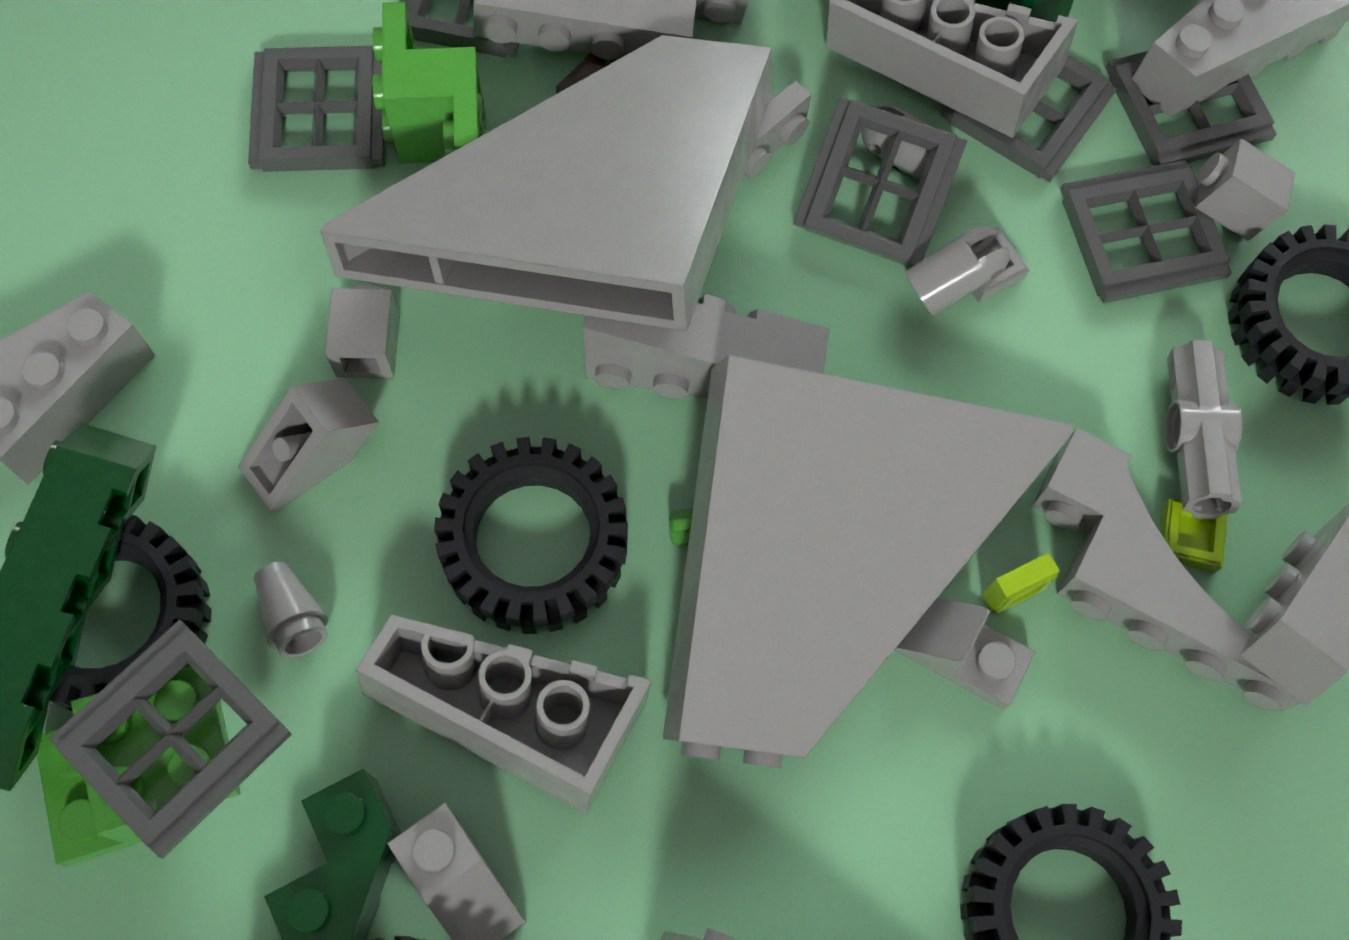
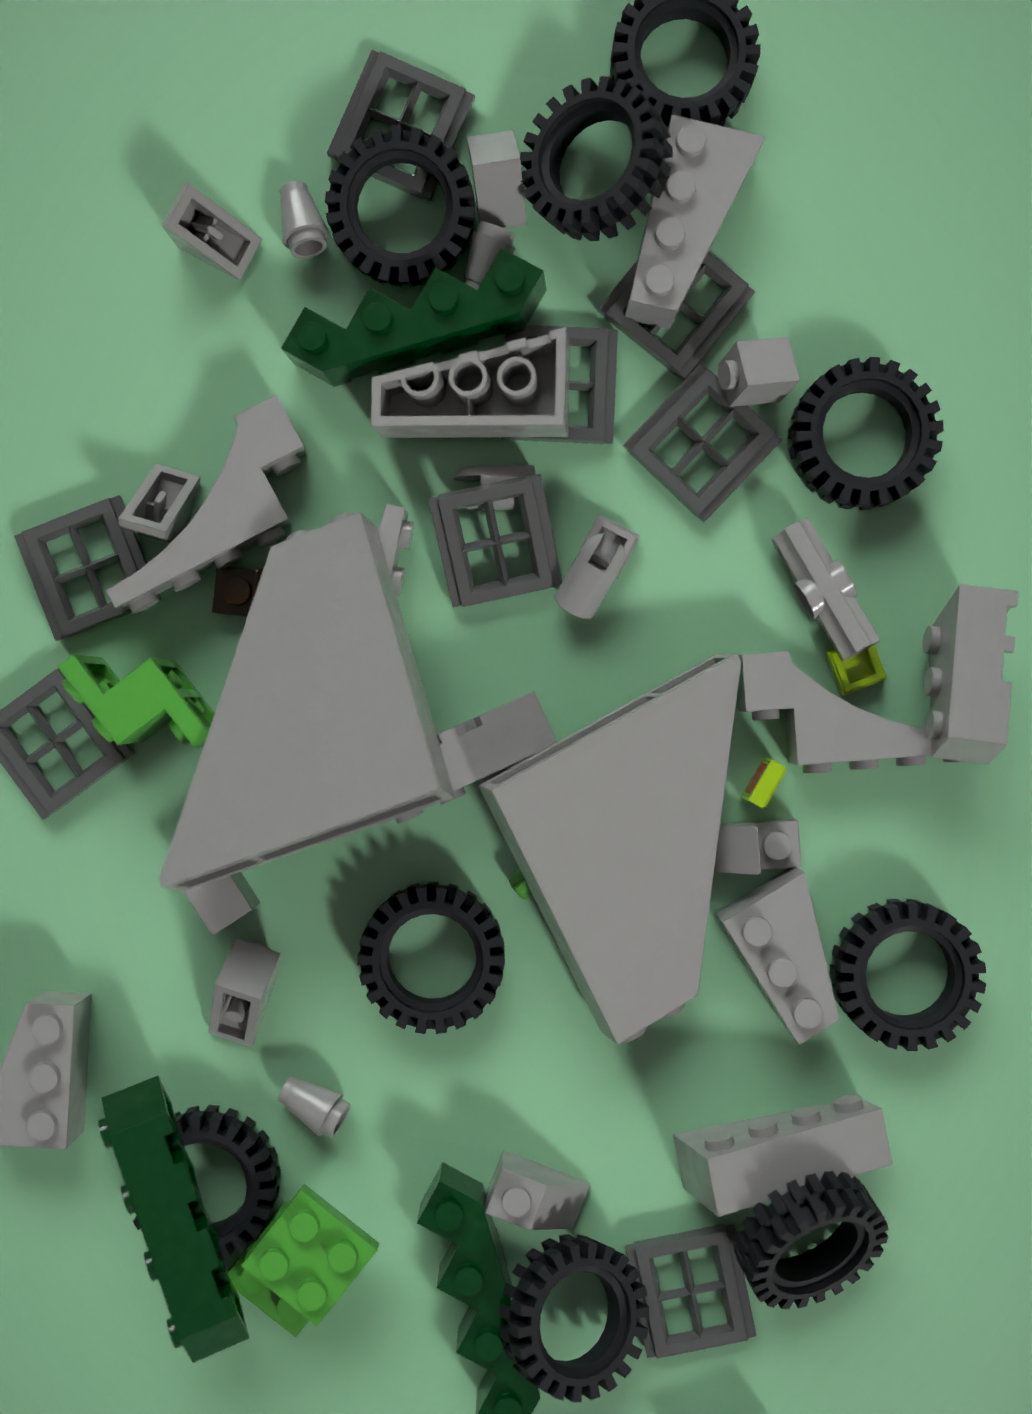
camera: 30 degrees left, 20 degrees up
dark grey piece [49,620,292,859] -> none
light grey wedge [355,615,652,814] -> none
none -> light grey wedge [715,867,840,1045]

